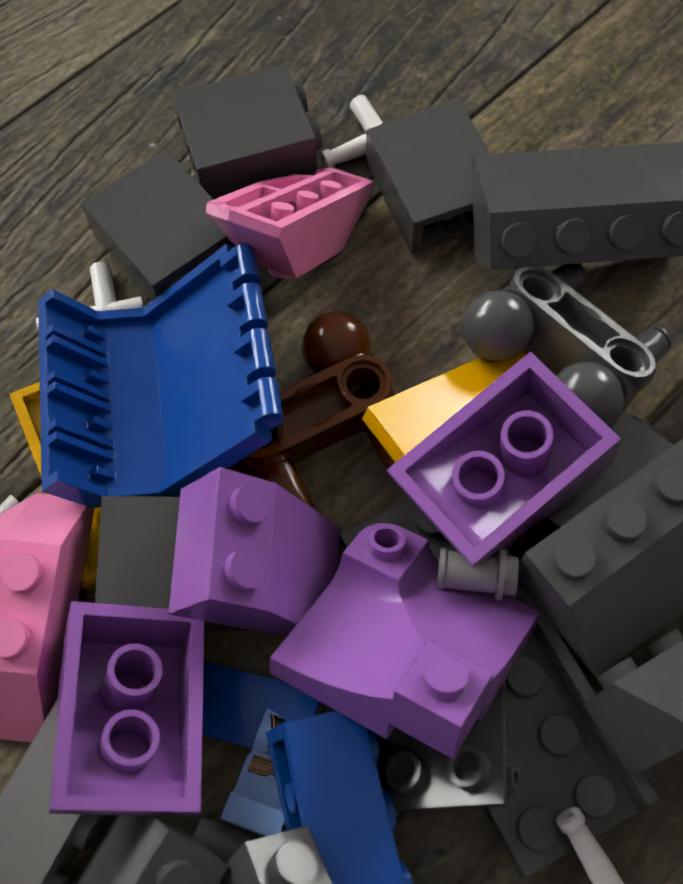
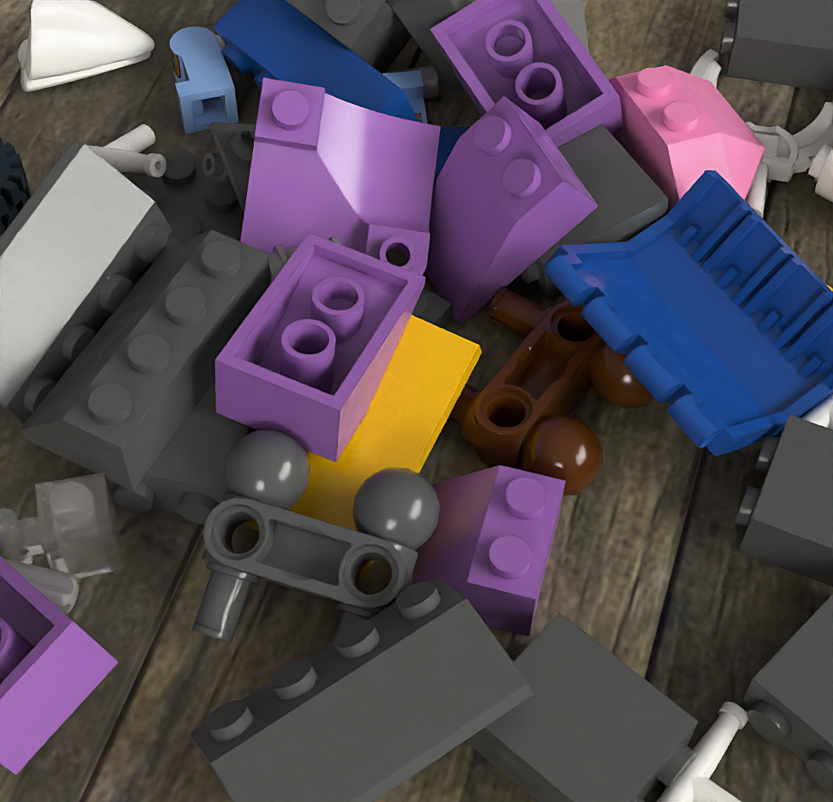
camera: 150 degrees right, 10 degrees down
bright pink wedge [206,167,375,279] -> none
none -> medium lavender slope [412,465,566,636]

